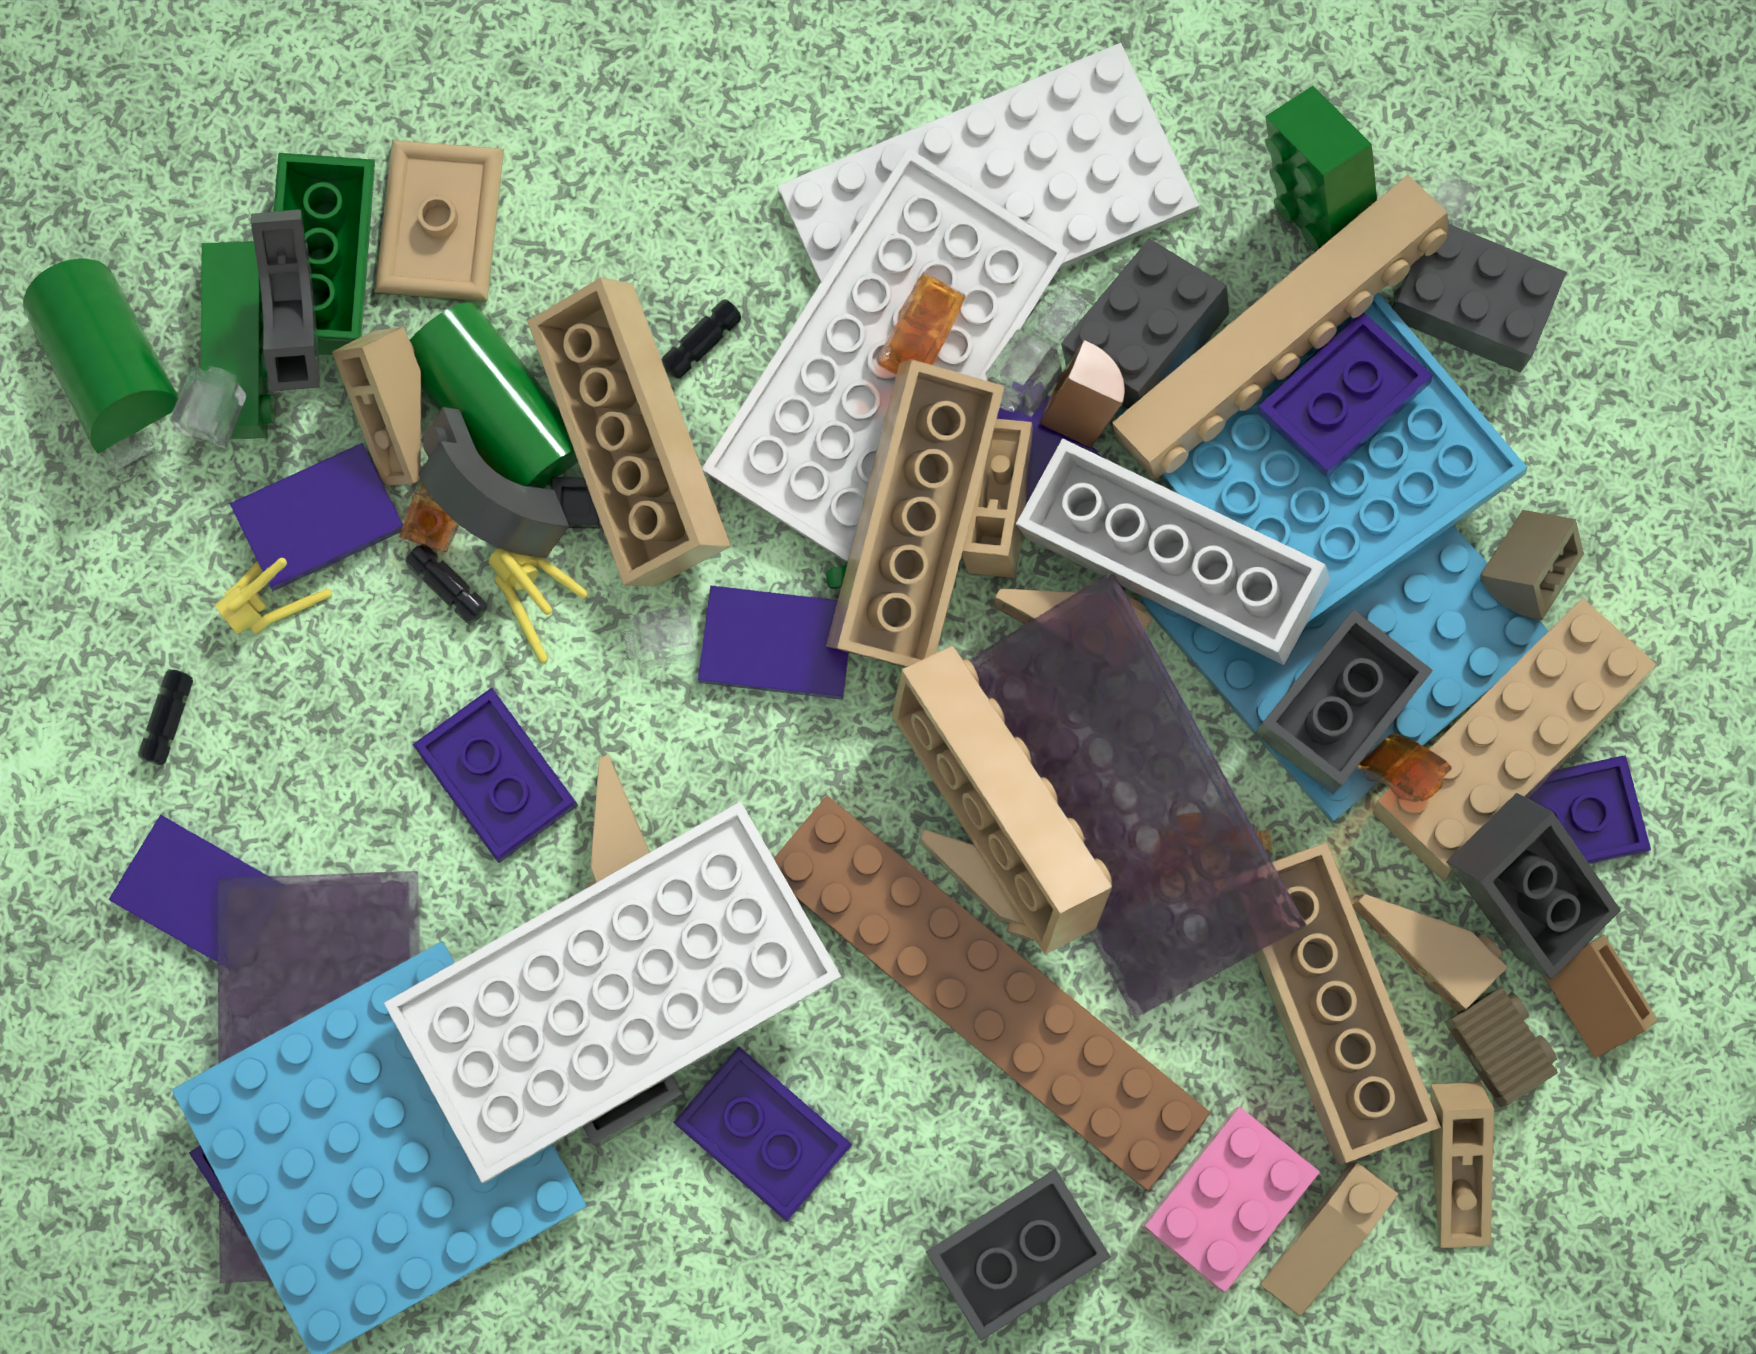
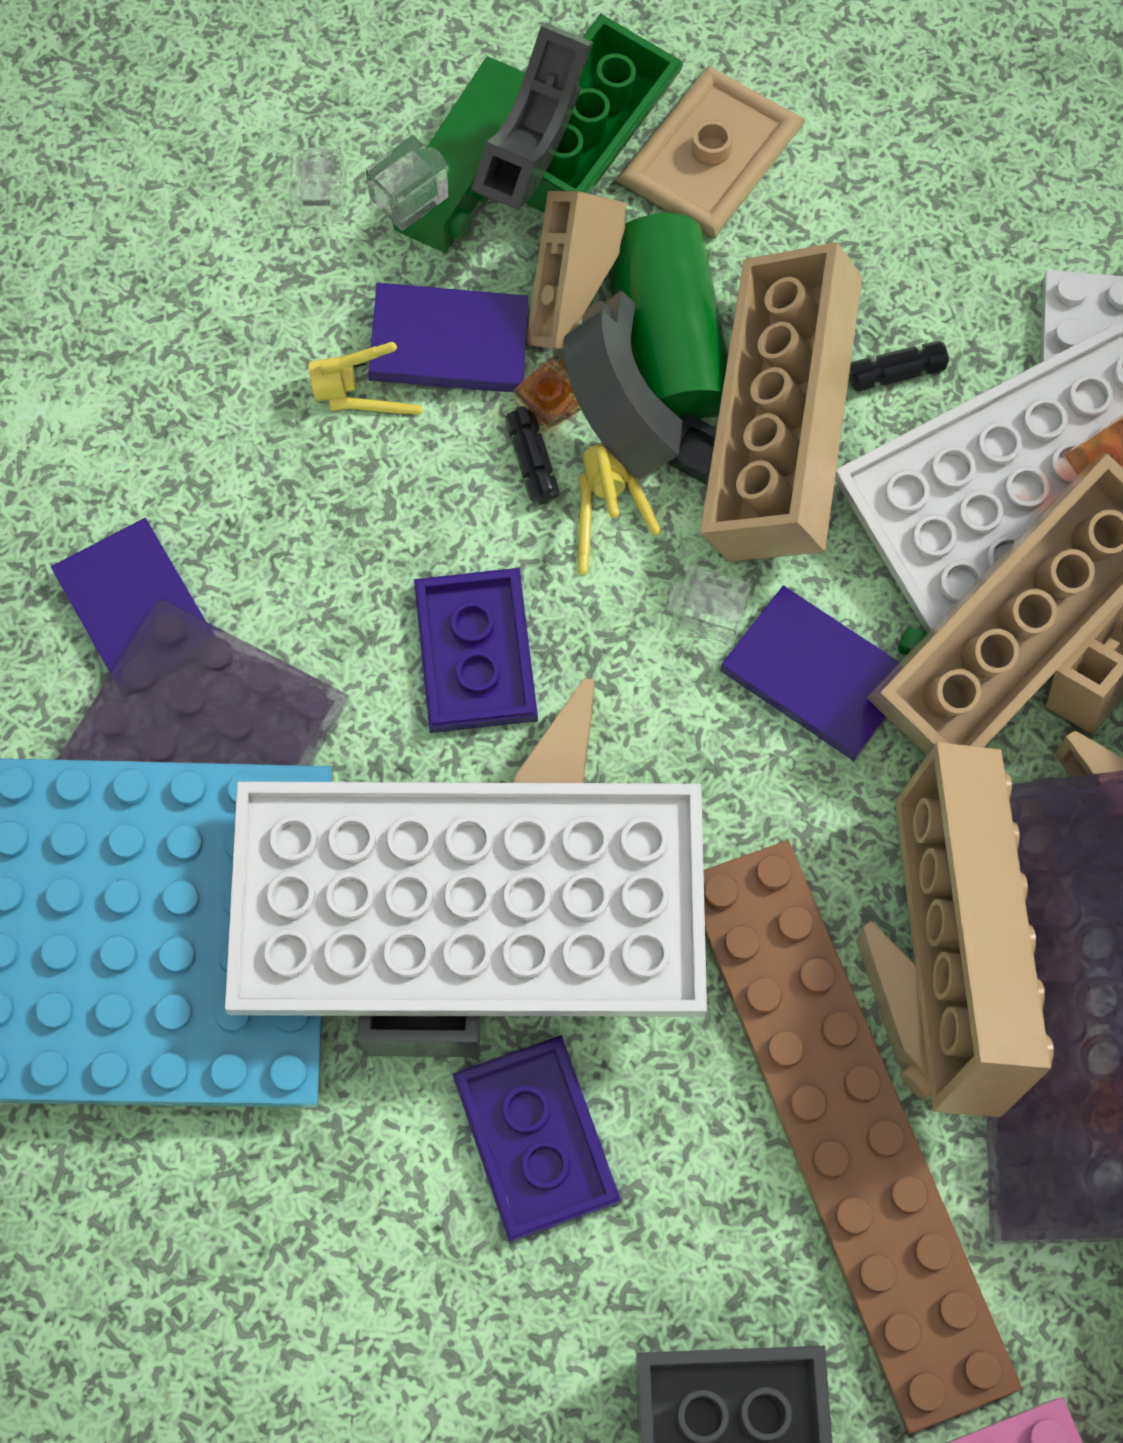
camera: 30 degrees right, 10 degrees down
green brick [23,258,183,454] -> none
black axle [138,669,193,765] -> none

